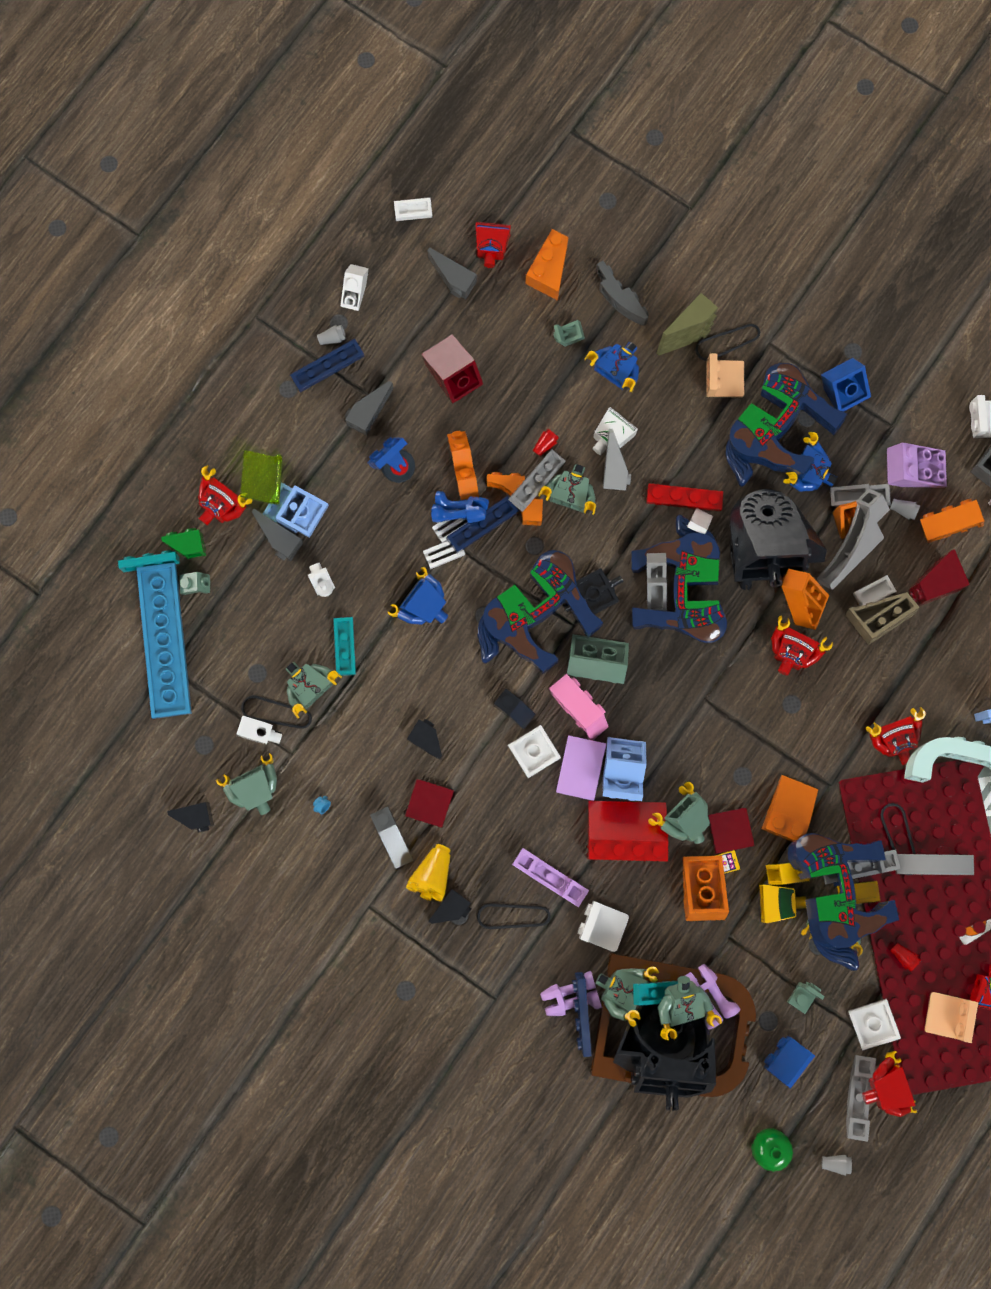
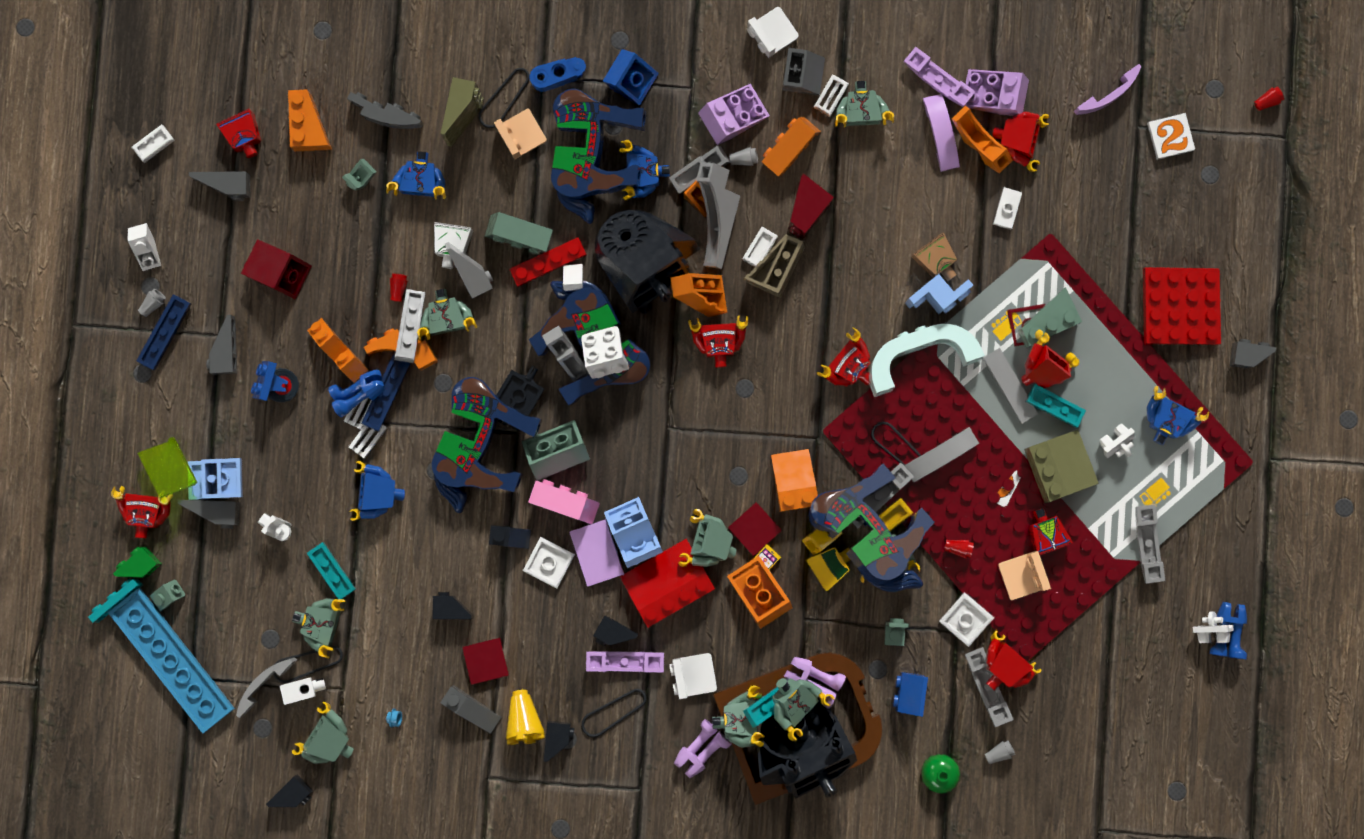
camera: 25 degrees left, 5 degrees up
dark blue plate [572,972,592,1057] -> none
none -> light grey slope [236,657,297,718]
none -> sand green wedge [484,212,553,255]
none -> blue piece [530,57,586,92]
none -> white bracket [581,326,629,379]
none -> black slope [593,615,638,646]

